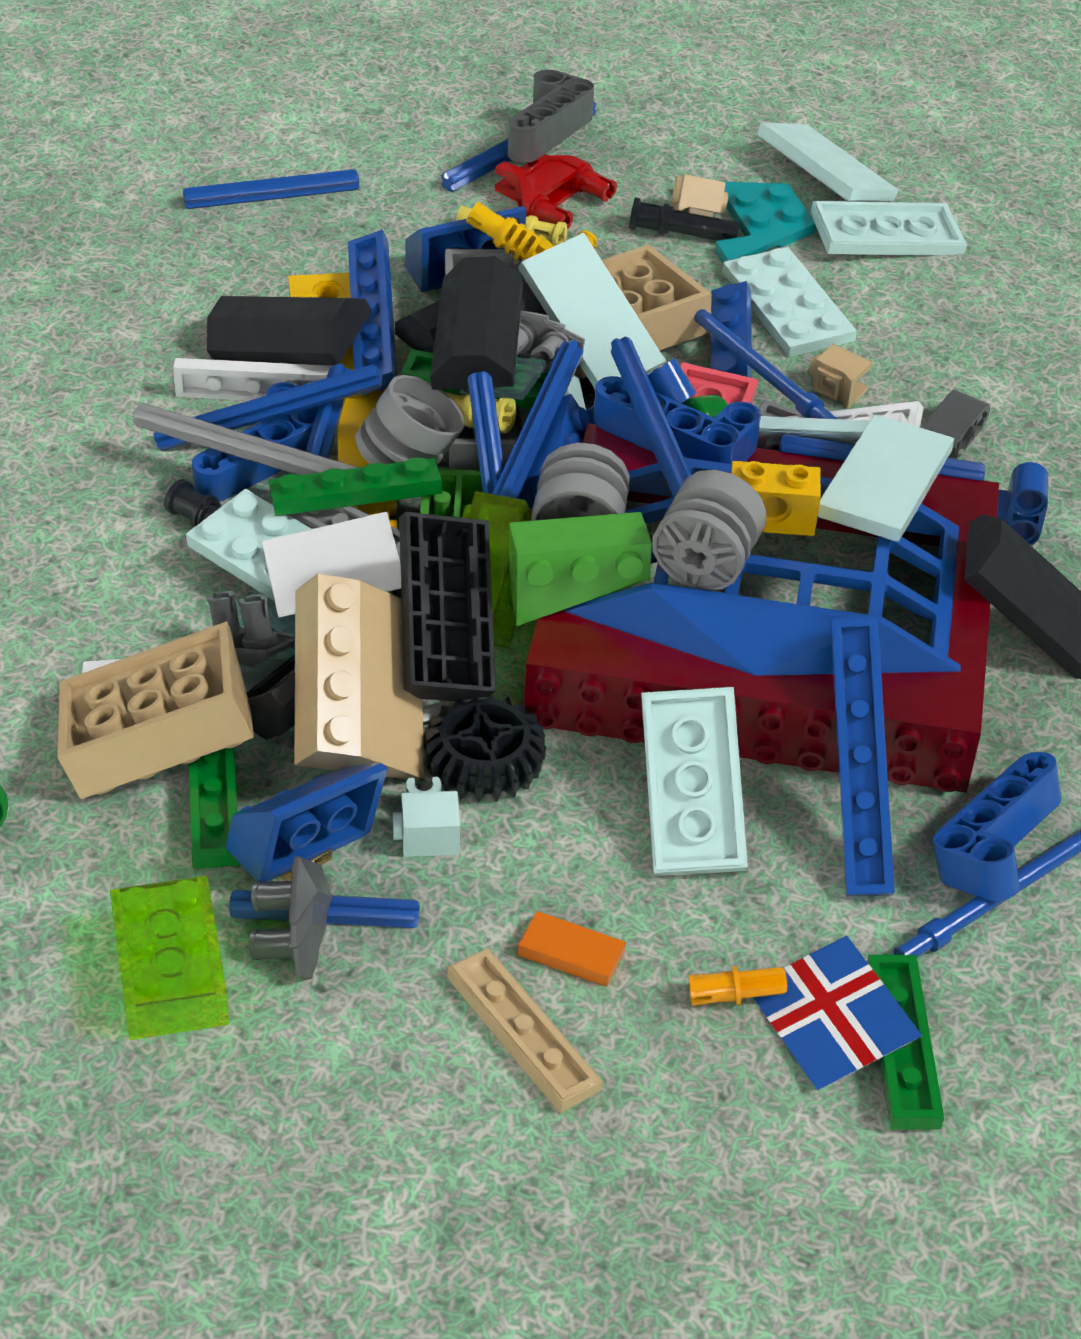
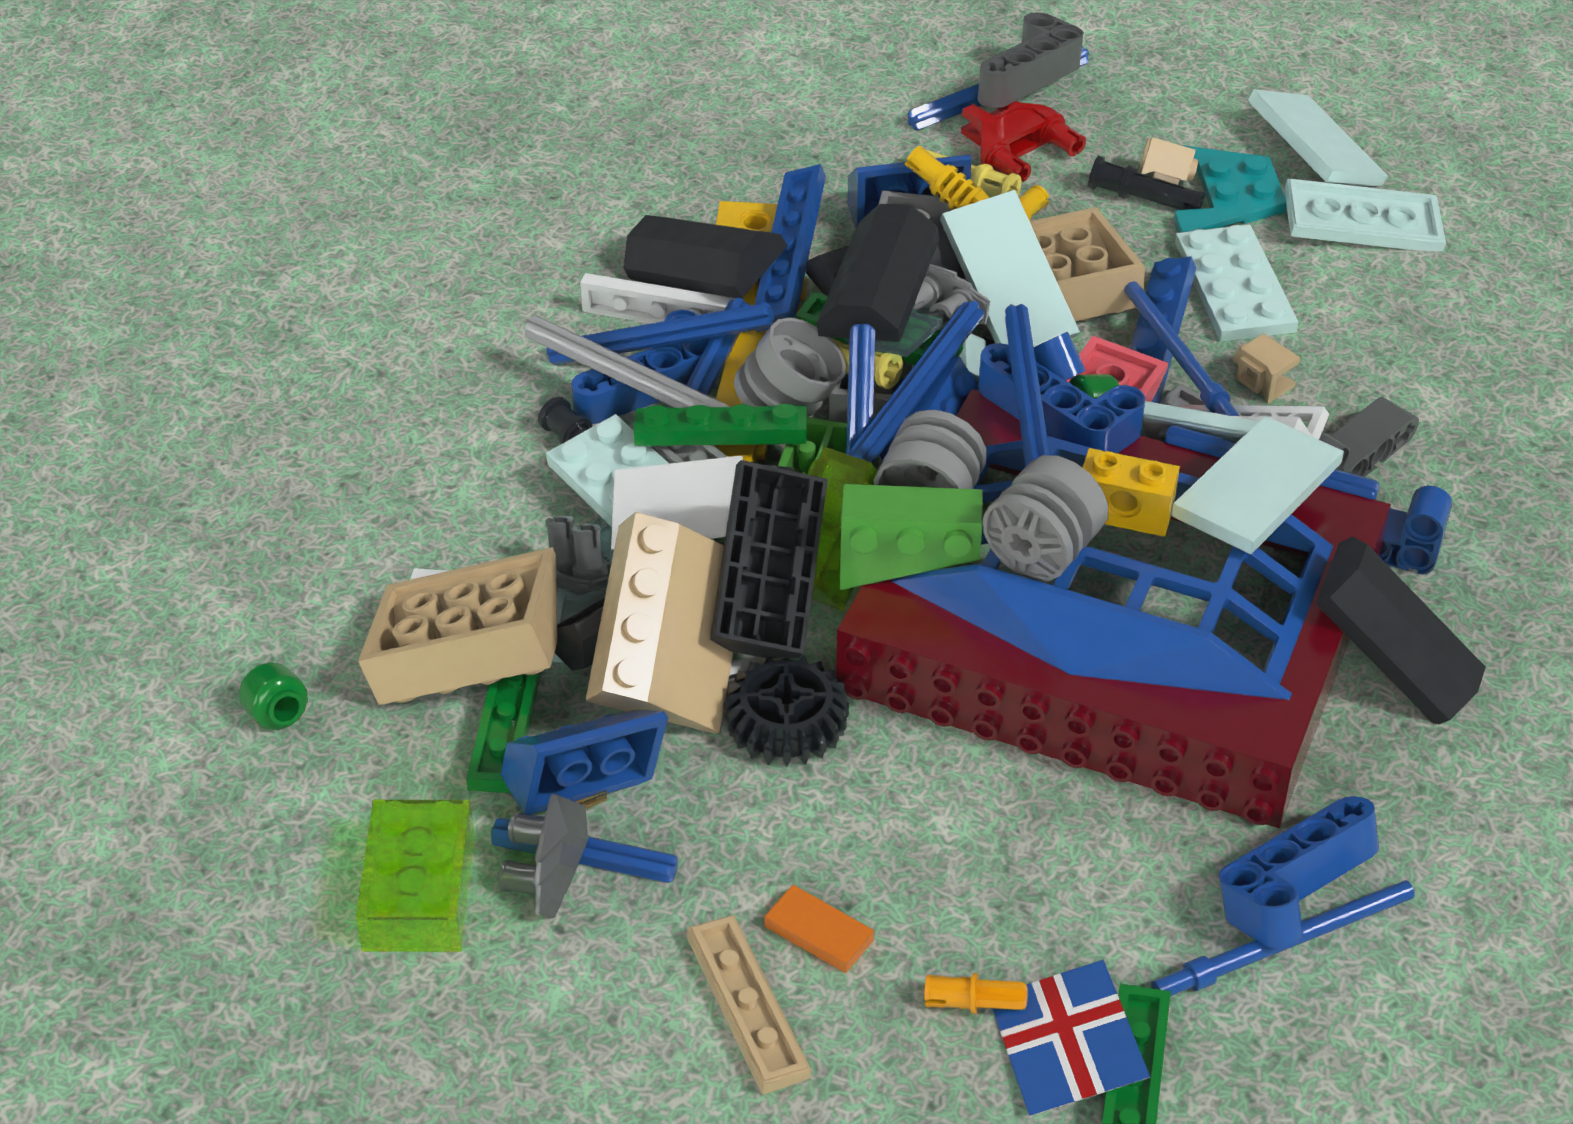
camera: 15 degrees right, 0 degrees up
blue axle [183,169,359,209] -> none
light aqua brick [393,777,460,857] -> none
light aqua tile [642,687,748,876] -> none
blue plate [830,617,895,897] -> none

